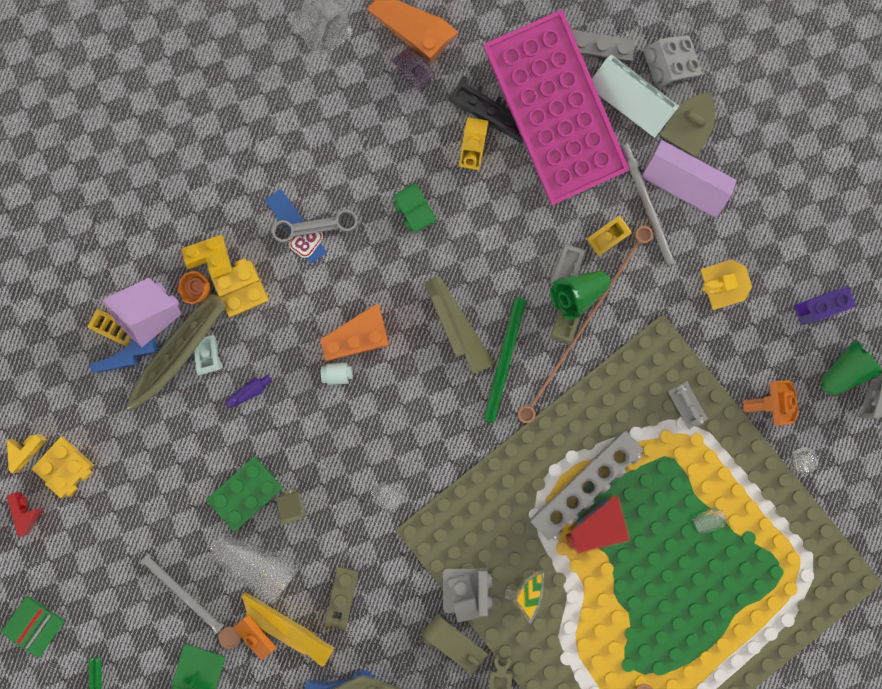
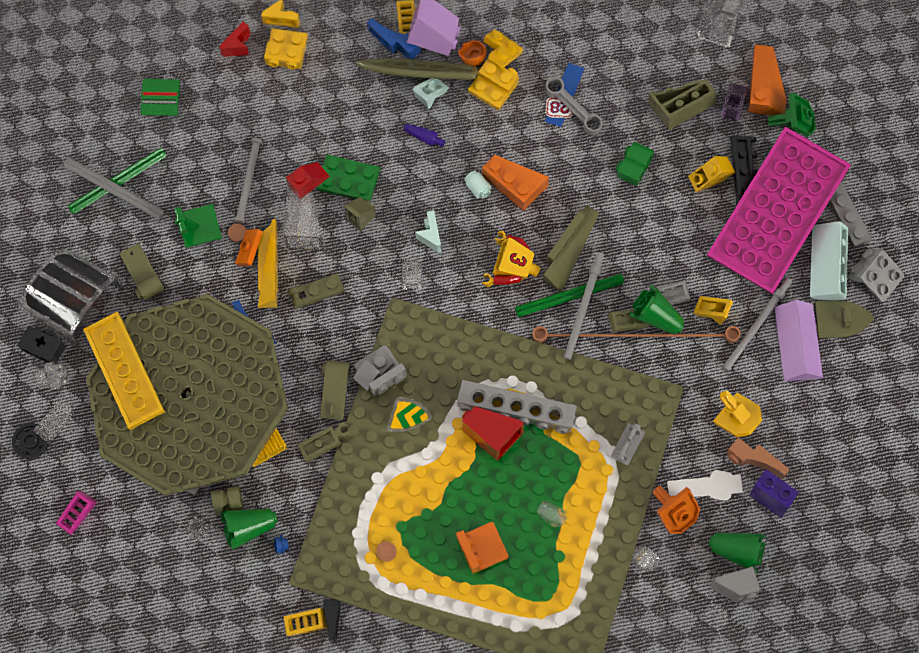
camera: 60 degrees right, 15 degrees down
none -> red slope [286,162,330,199]
none -> light aqua slope [415,210,442,252]
none -> orange bracket [456,522,508,574]
none -> yellow torso [482,231,540,287]
none -> light grey bar [563,252,604,360]
none -> olive wedge [649,79,716,130]
none -> white sticker [667,470,743,501]
none -> nougat slope [726,438,790,480]
none -> green piece [767,93,816,137]

